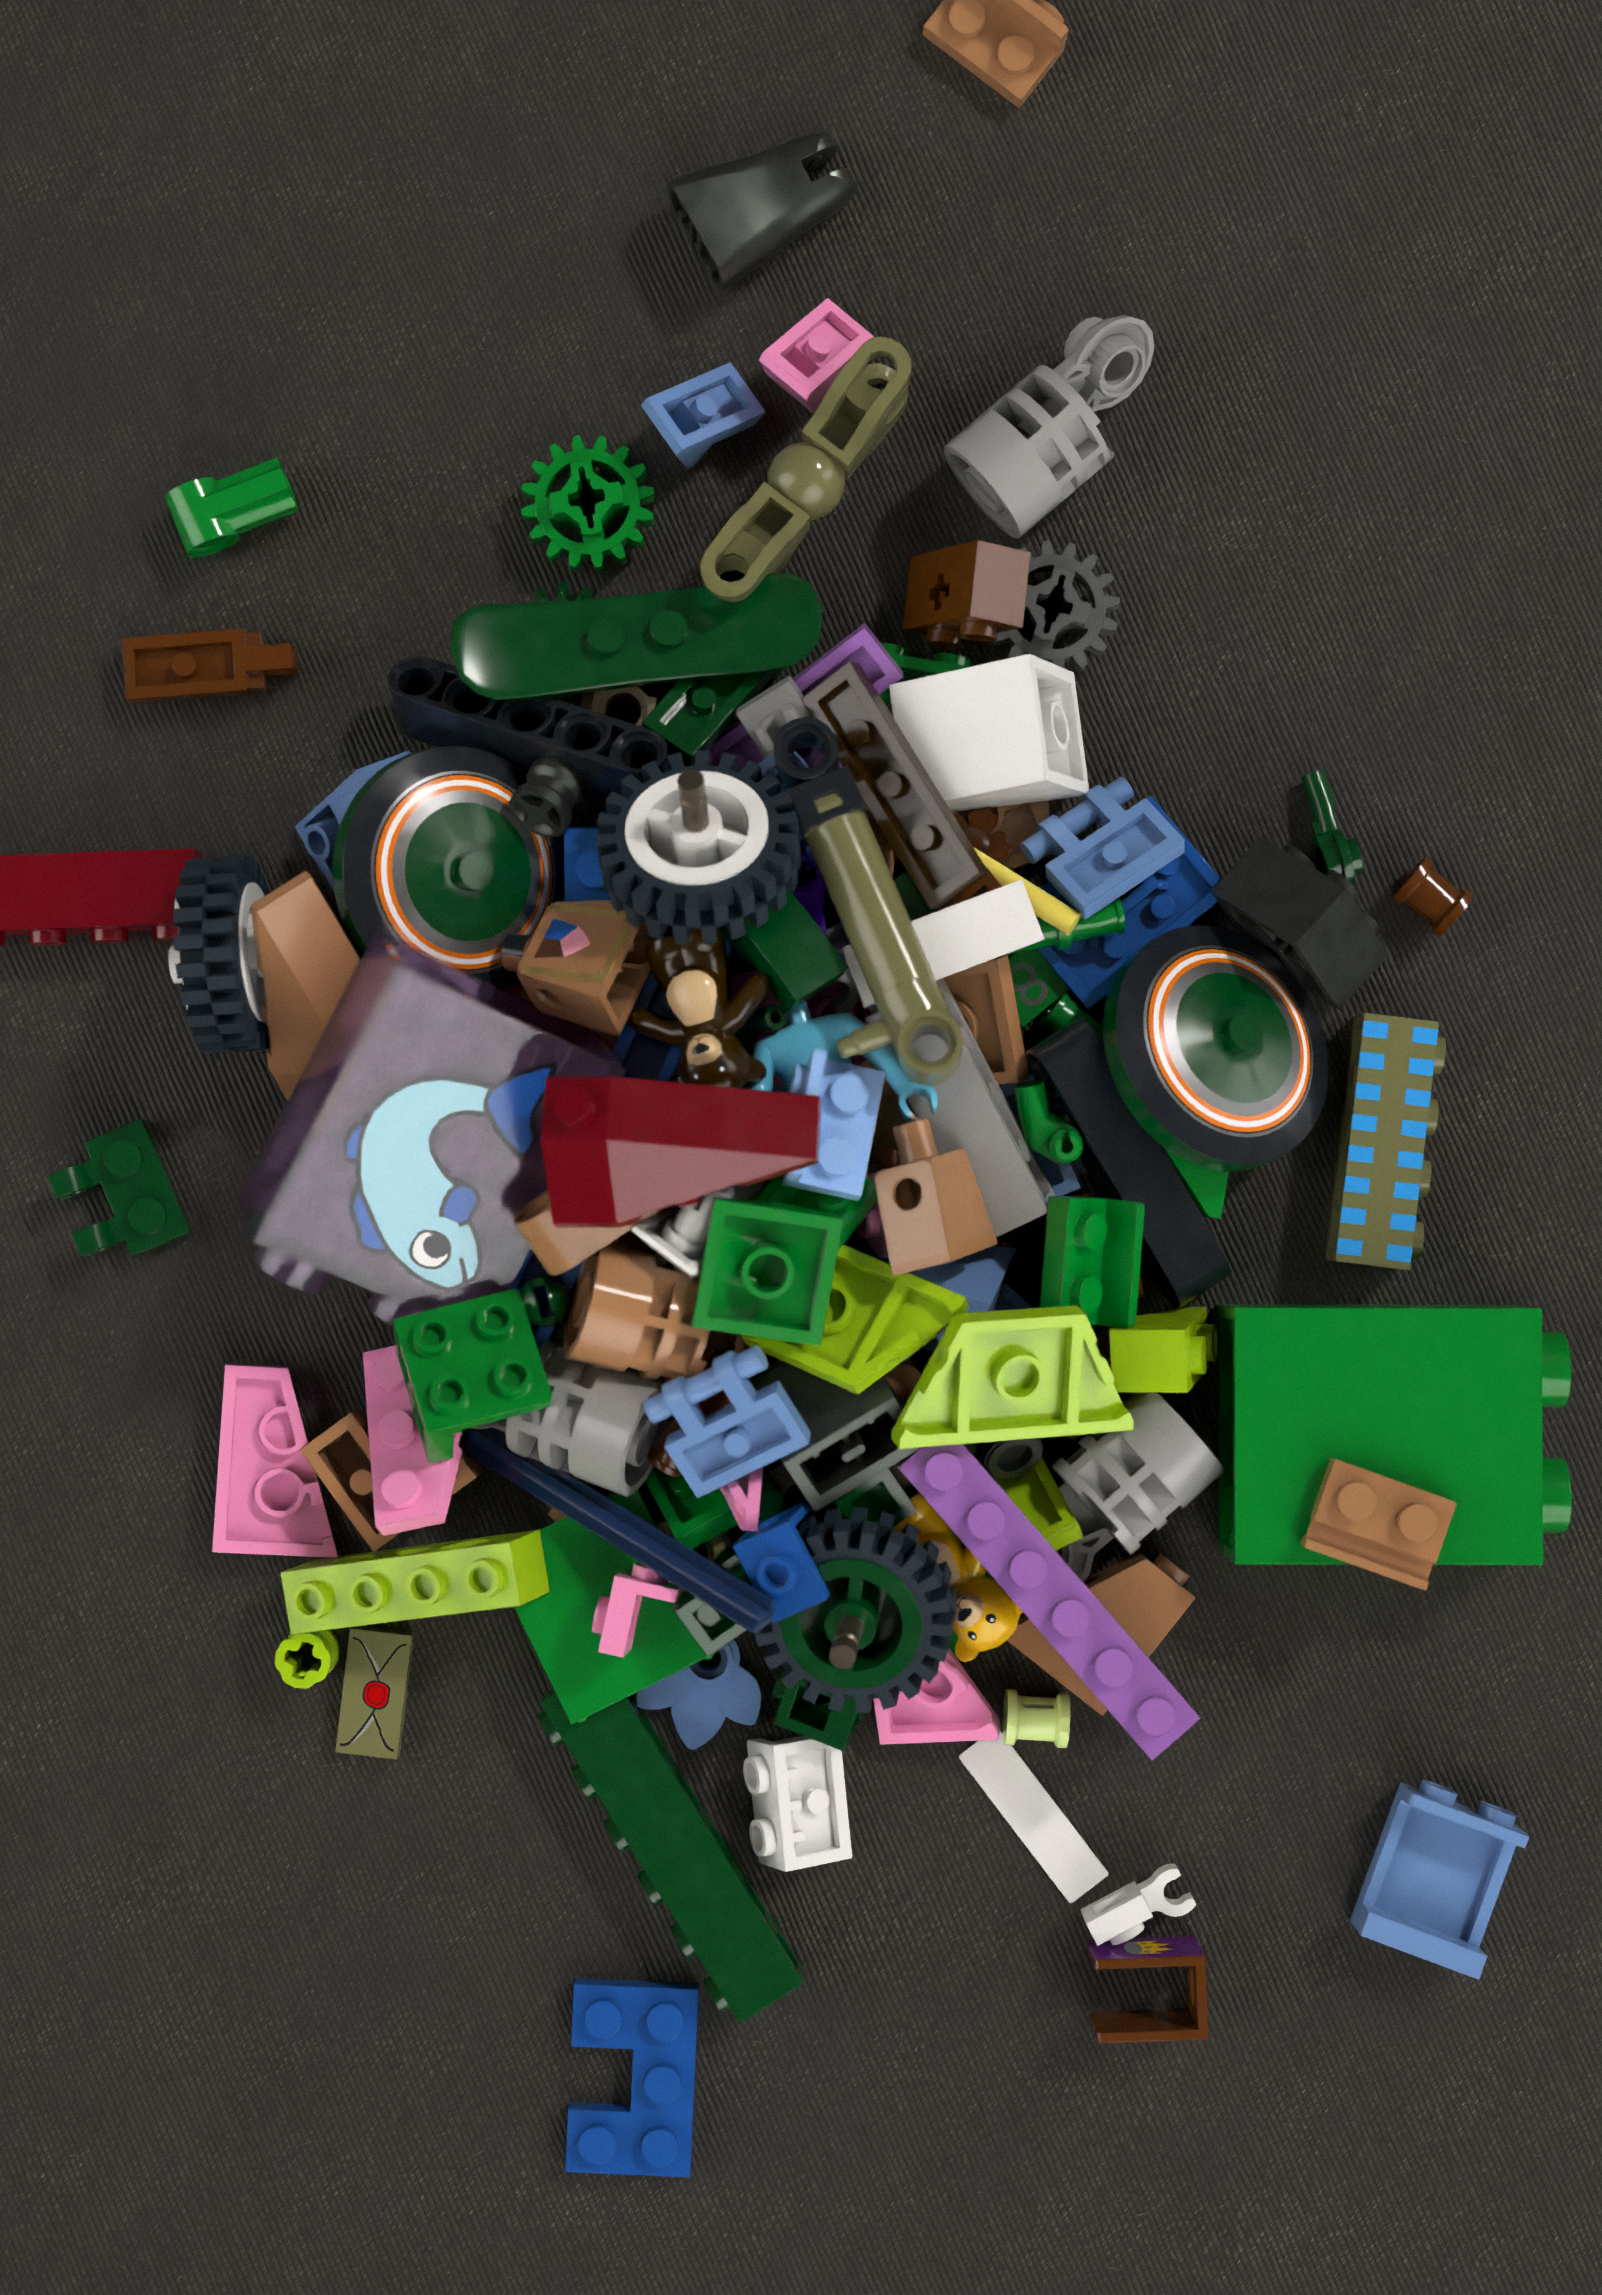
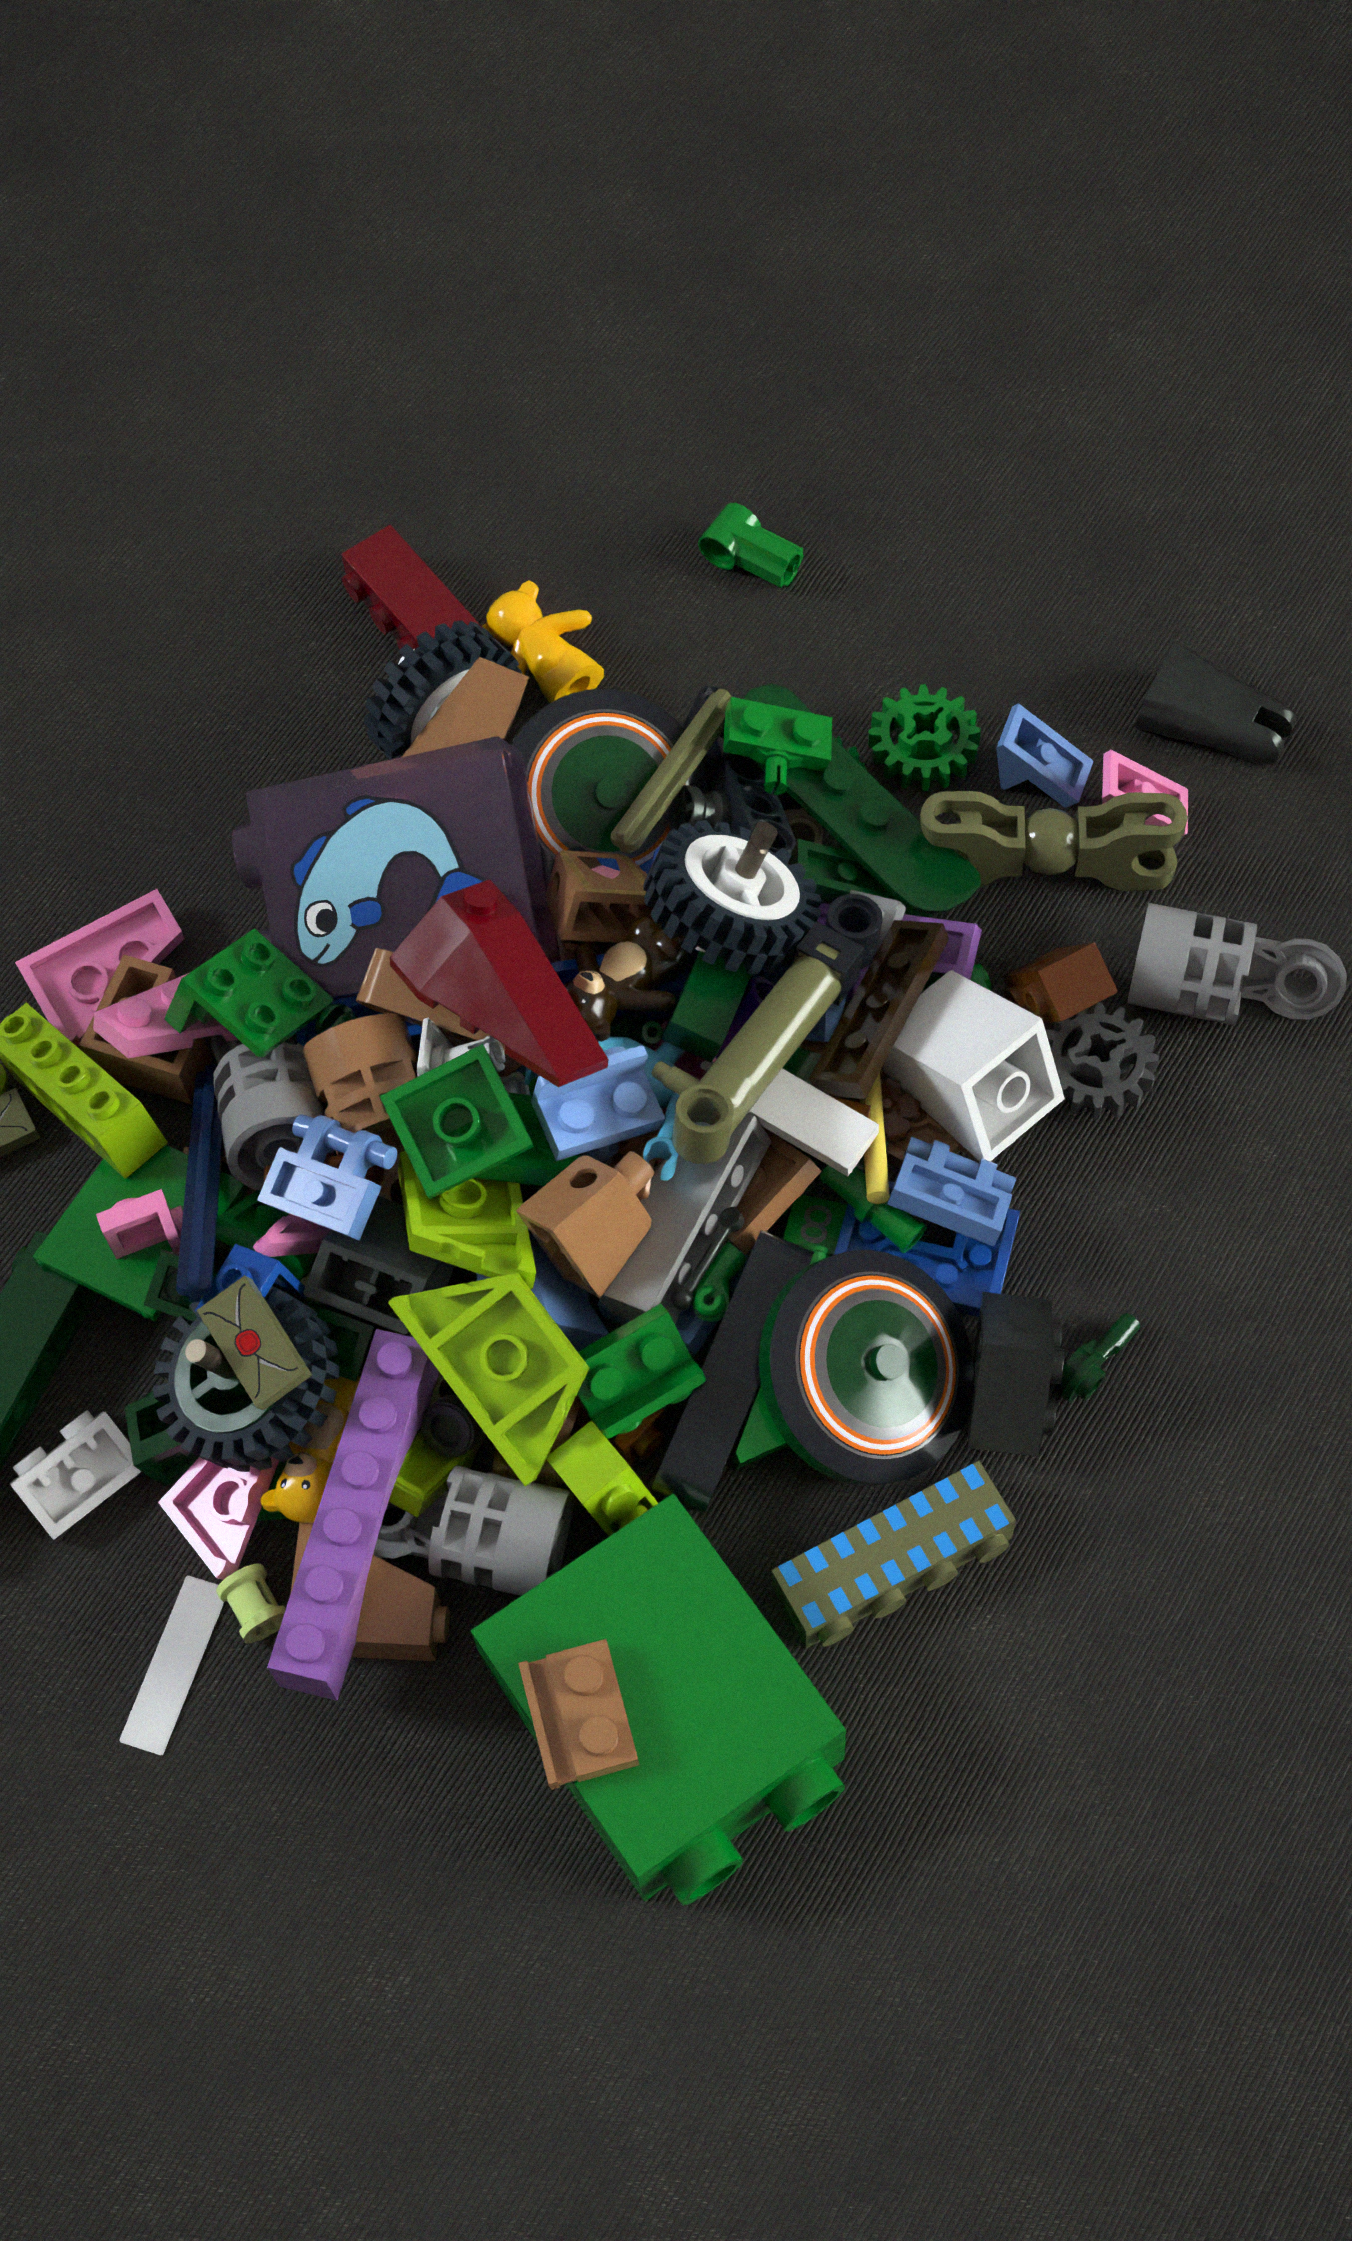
camera: 60 degrees right, 25 degrees down
dark green plate [47,1119,193,1257] -> none
reddish brown hinge [121,628,299,704] -> none
medium blue plate [637,1639,761,1750] -> none
white plate [1080,1864,1196,1946] -> none
reddish brown piece [1087,1936,1208,2044] -> none
medium blue panel [1350,1779,1530,1980] -> none
reddish brown bush [1390,855,1475,937] -> none
none -> olive tile [196,1275,312,1410]
none -> yellow piece [482,580,604,703]
none -> olive axle [610,689,733,854]
none -> pearl dark grey hinge [671,1207,744,1311]
none -> green plate [723,697,832,795]

